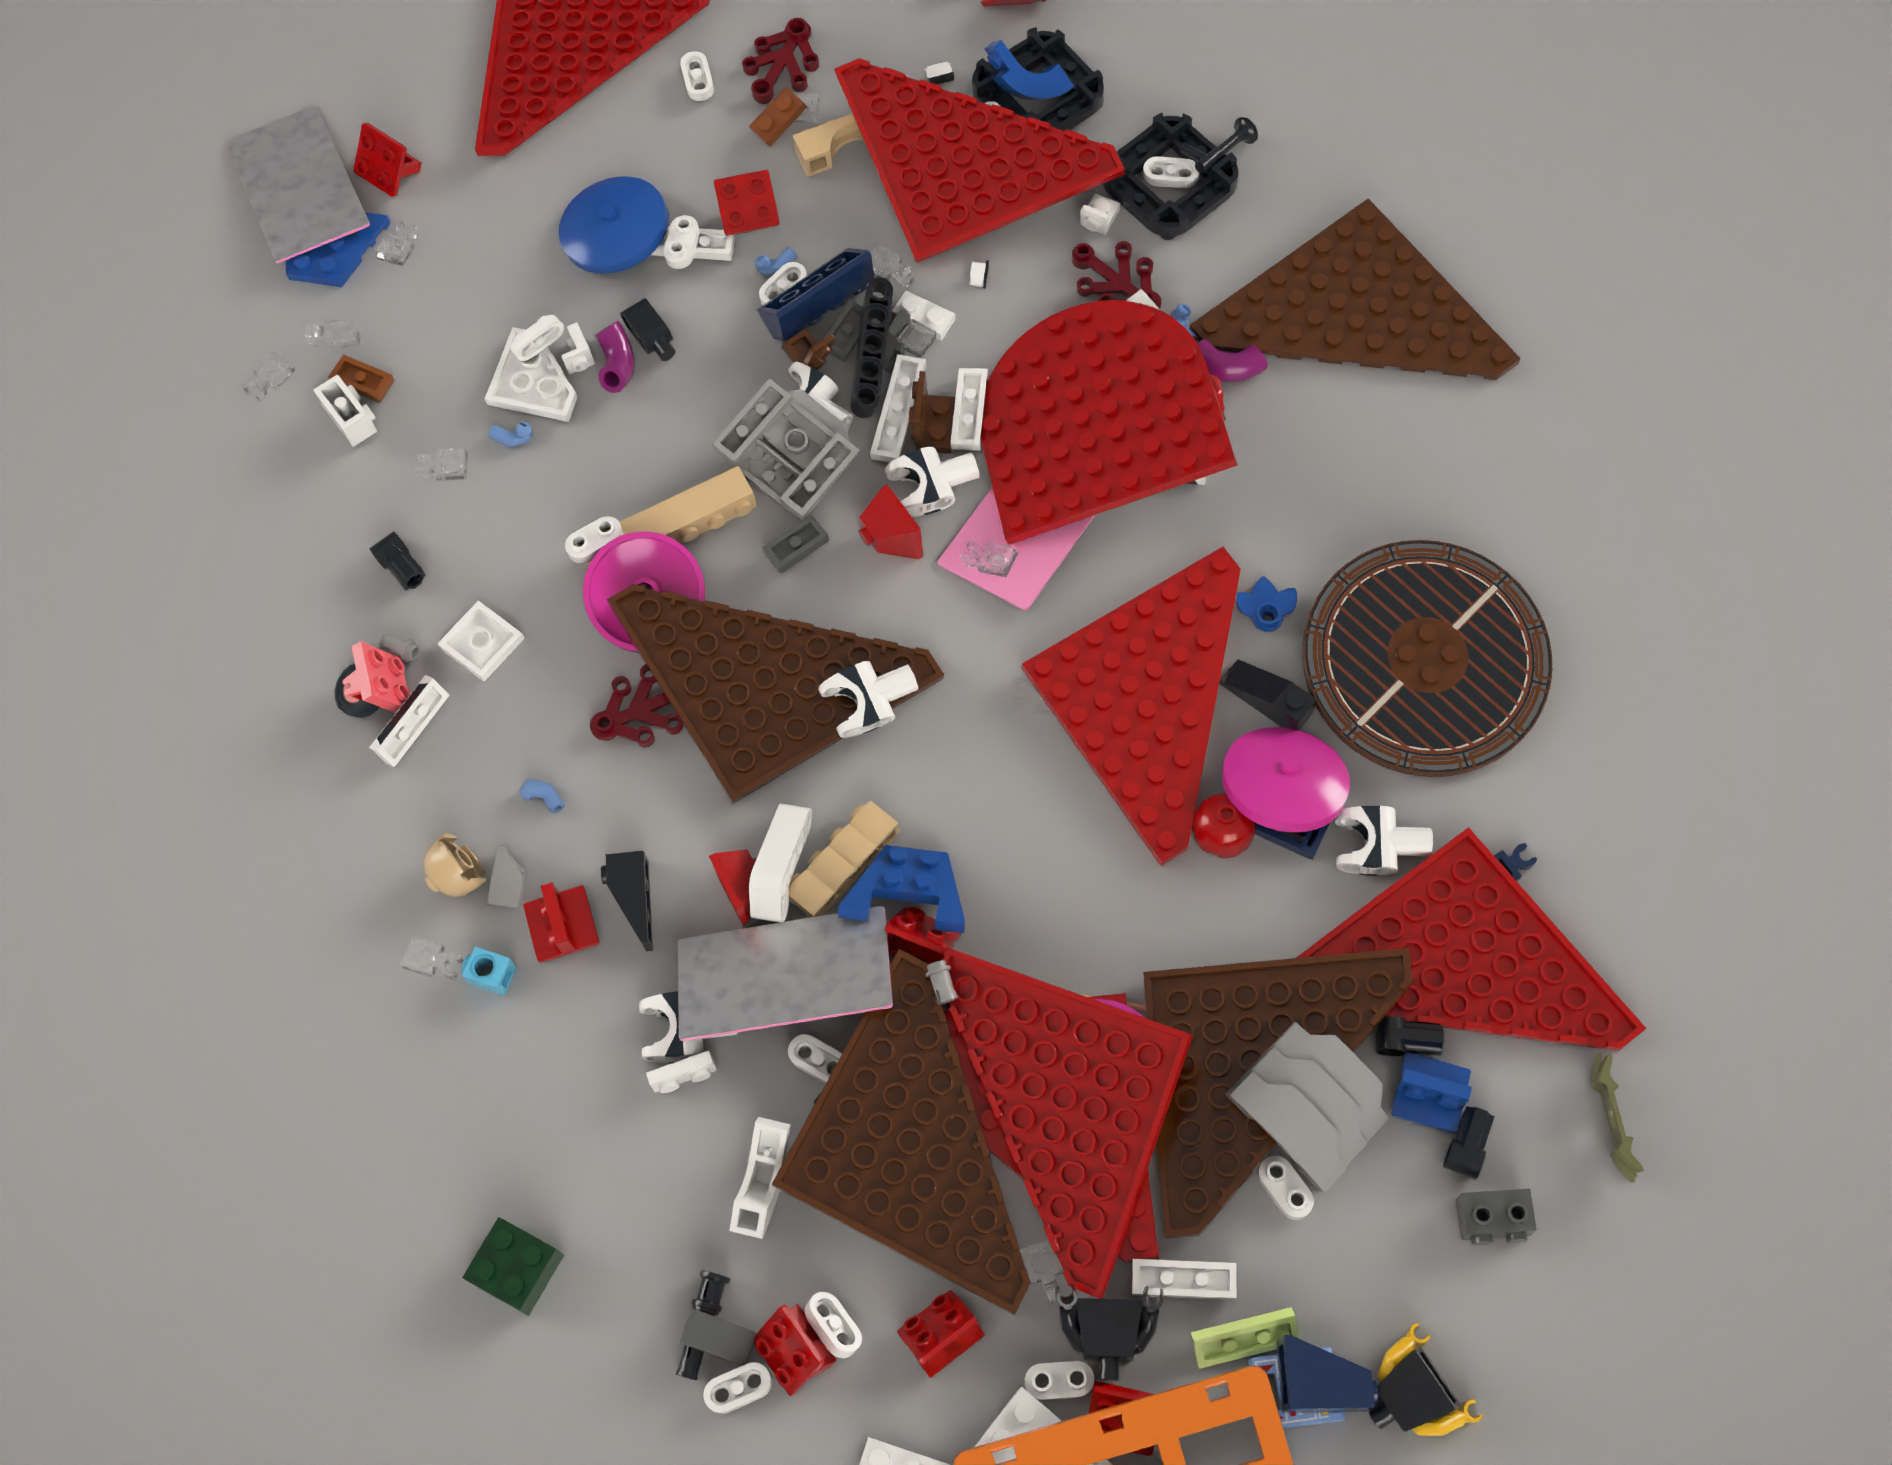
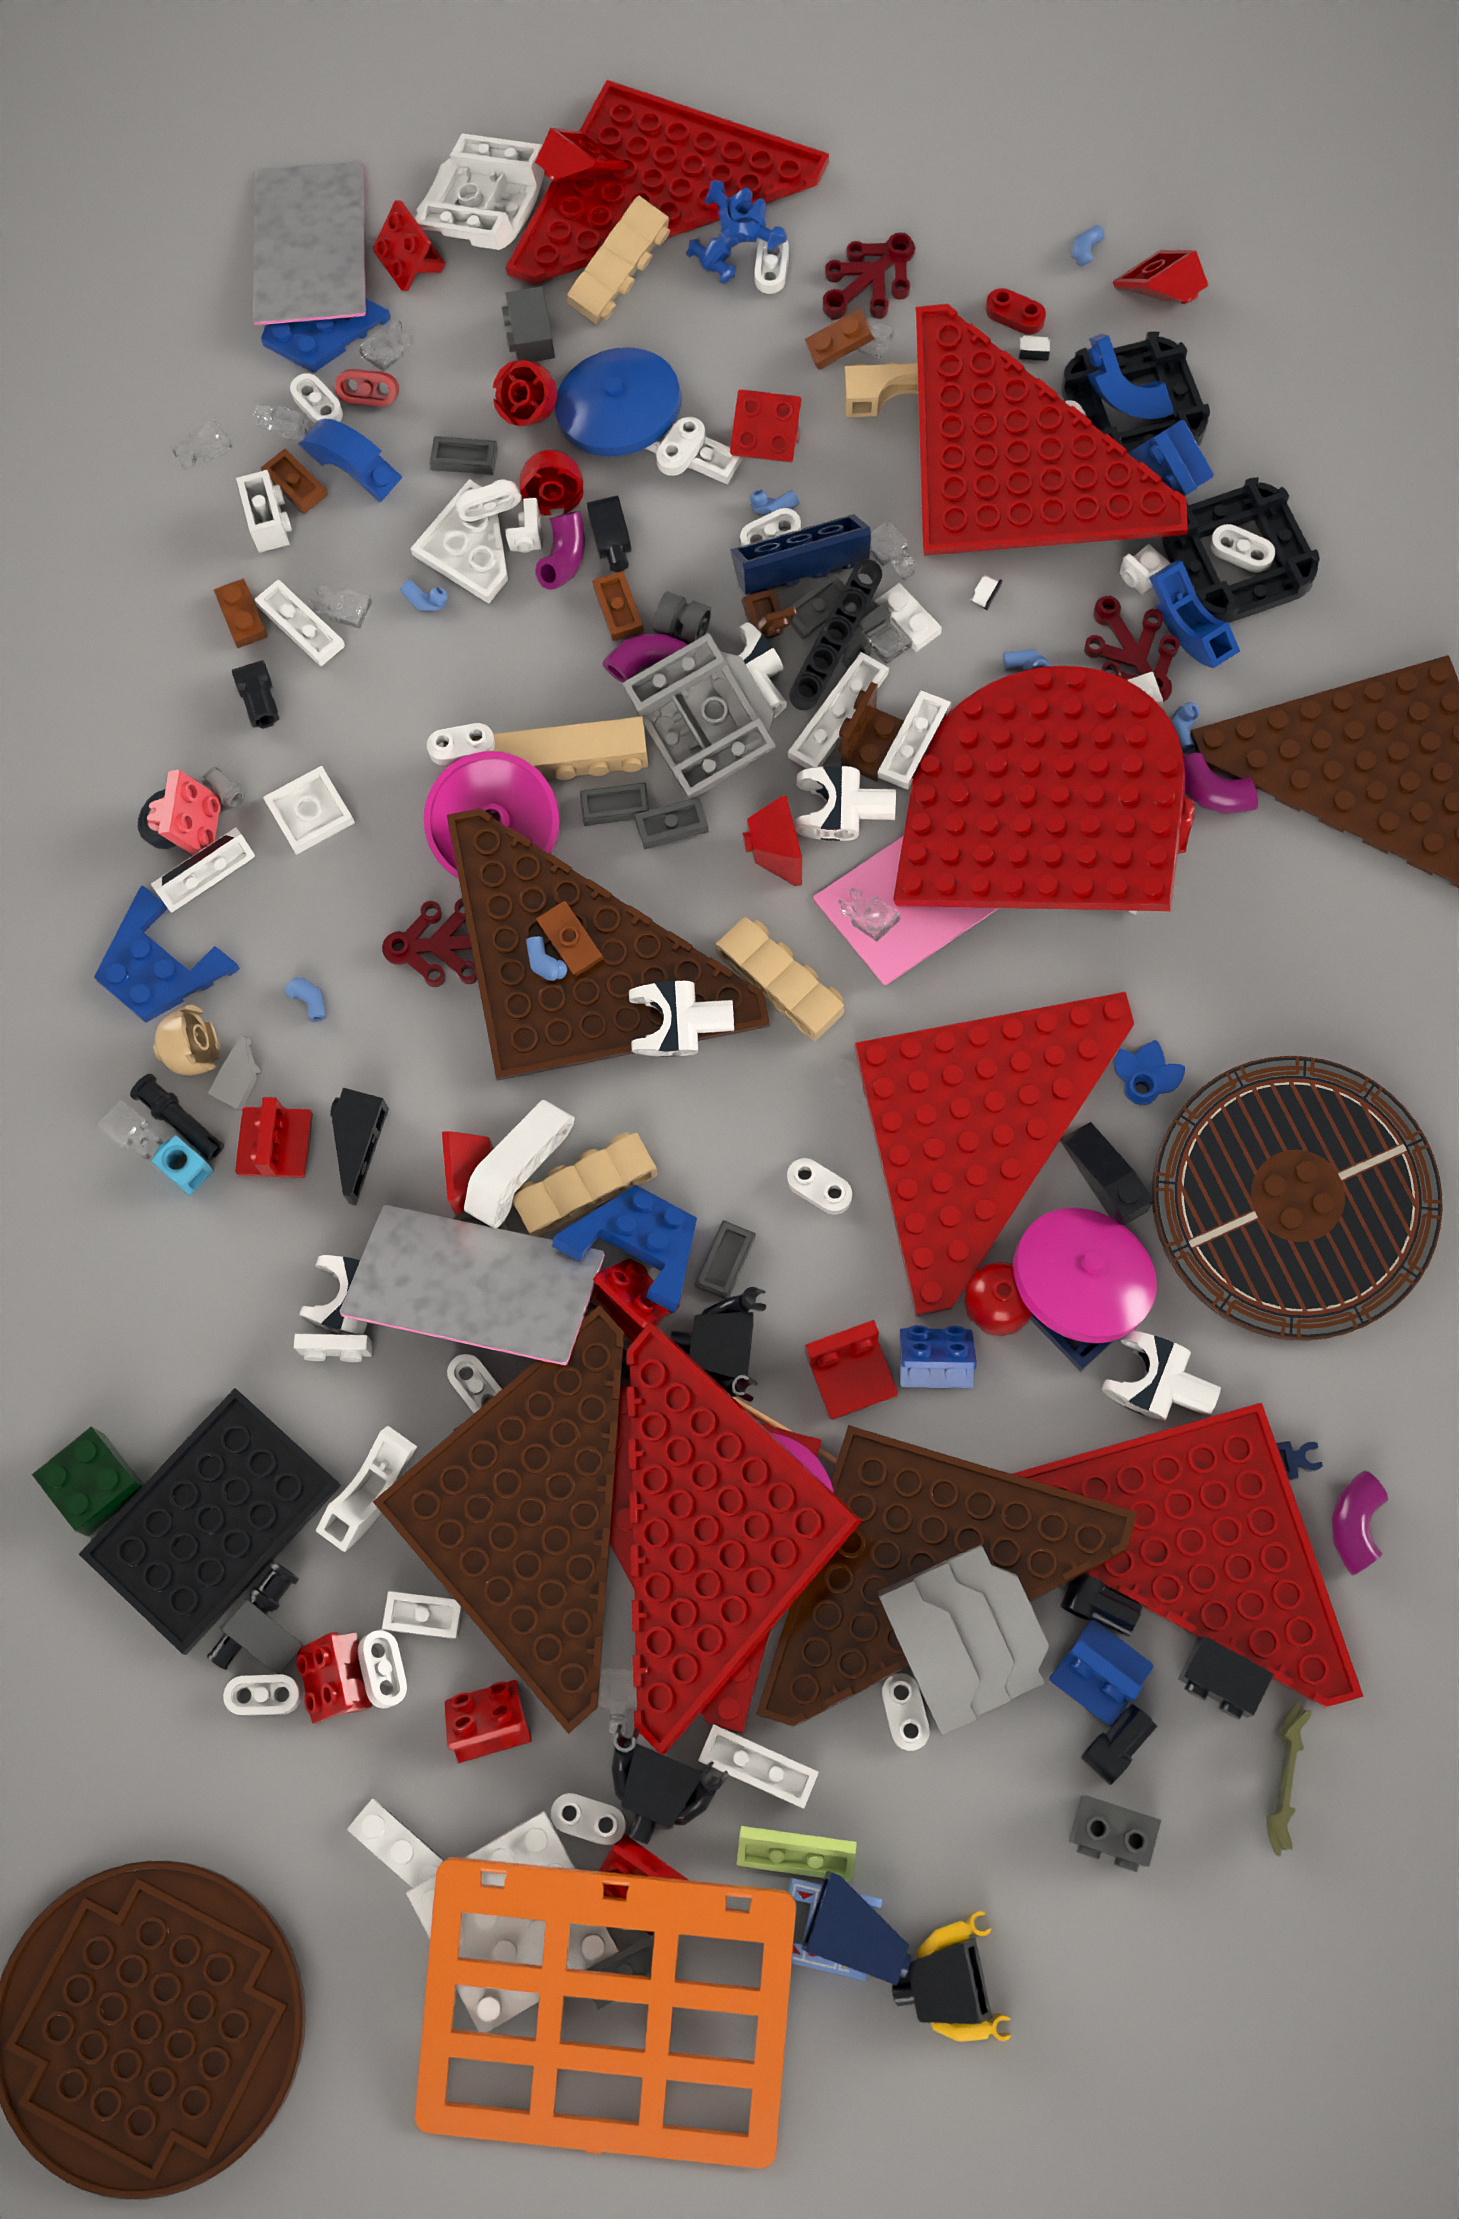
camera: 20 degrees right, 5 degrees up
light grey pin [925,960,958,1005] -> none
black piece [1180,117,1258,174] -> none
none -> black plate [79,1388,341,1655]
none -> blue wing [94,885,240,1023]
none -> black pin [130,1074,224,1161]
none -> dark orange plate [213,578,268,648]
none -> white plate [254,579,345,667]
none -> white plate [290,374,343,424]
none -> blue arch [298,418,402,502]
none -> red plate [335,369,399,407]
none -> white plate [382,1591,463,1639]
none -> white slope [415,133,545,250]
none -> dark grey tile [429,436,498,475]
none -> red cylinder [493,360,558,427]
none -> dark grey brick [502,286,555,362]
none -> red cylinder [520,450,583,516]
none -> medium blue arm [526,936,567,981]
none -> red slope [535,128,628,182]
none -> dark orange plate [536,900,603,978]
none -> tan brick [566,195,670,325]
none -> dark grey tile [580,782,649,826]
none -> dark orange plate [592,571,644,641]
none -> magenta cylinder [602,634,689,683]
none -> dark grey wheel [652,591,712,644]
none -> black torso [670,1287,766,1402]
none -> blue piece [686,180,787,283]
none -> dark grey tile [695,1220,756,1299]
none -> tan brick [716,916,844,1042]
none -> white plate [787,1158,852,1215]
none -> red bracket [805,1320,898,1420]
none -> blue bracket [900,1325,977,1388]
none -> red plate [986,288,1046,335]
none -> medium blue arm [1003,649,1050,670]
none -> blue bracket [1128,420,1214,496]
none -> blue arch [1149,561,1240,668]
none -> black brick [1178,1636,1274,1720]
none -> magenta cylinder [1331,1471,1388,1576]

